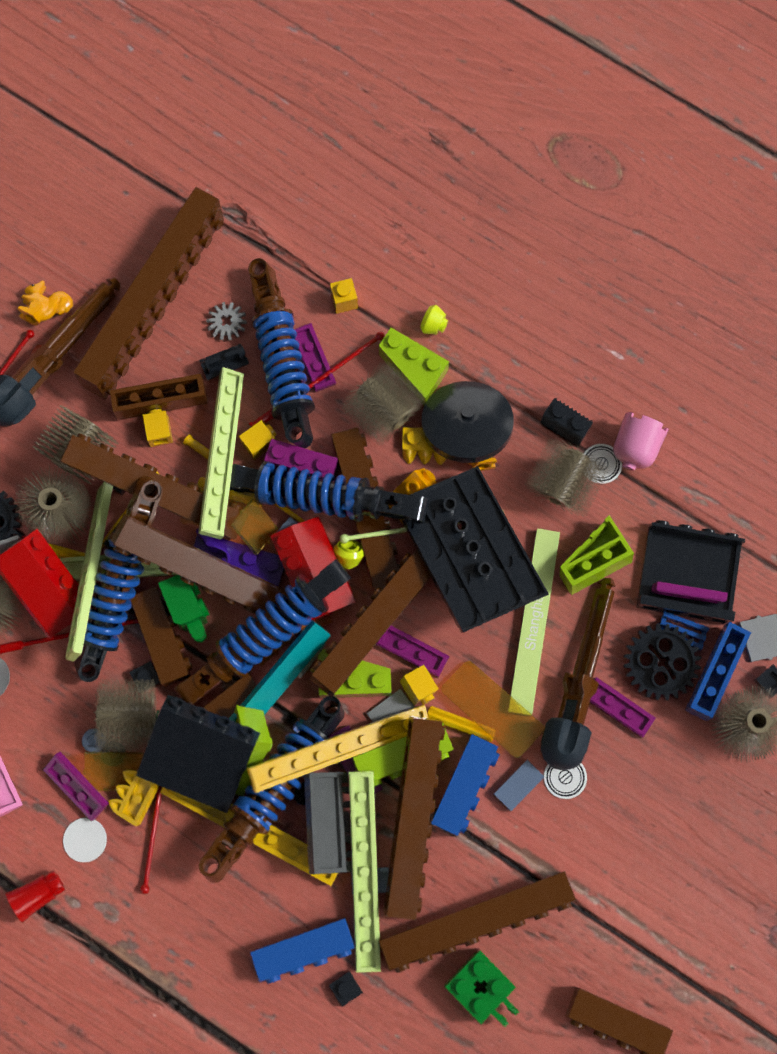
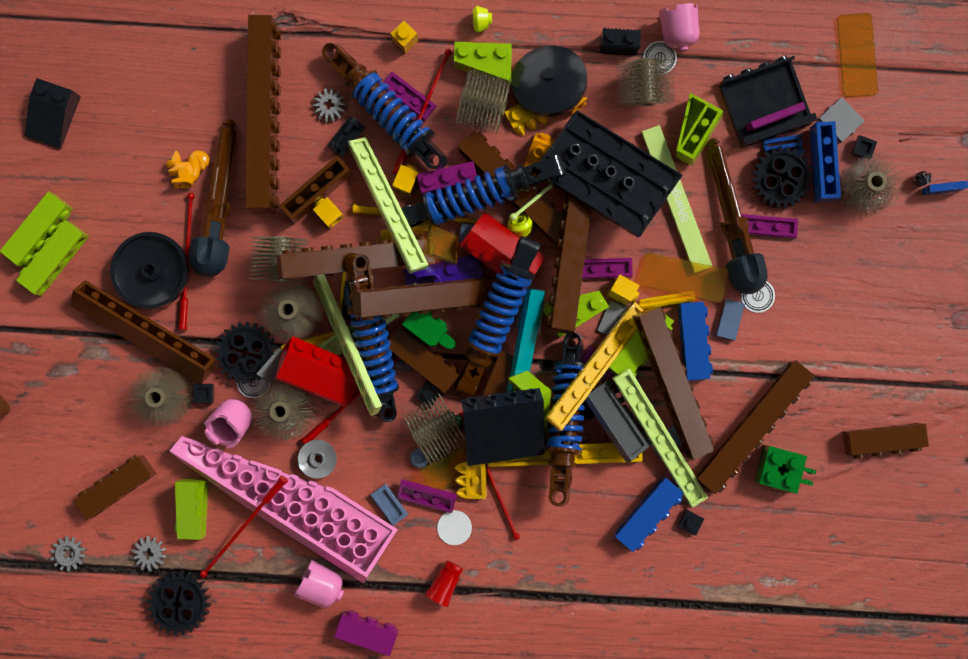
camera: 30 degrees left, 10 degrees up
none -> sand blue tile [370,484,409,526]

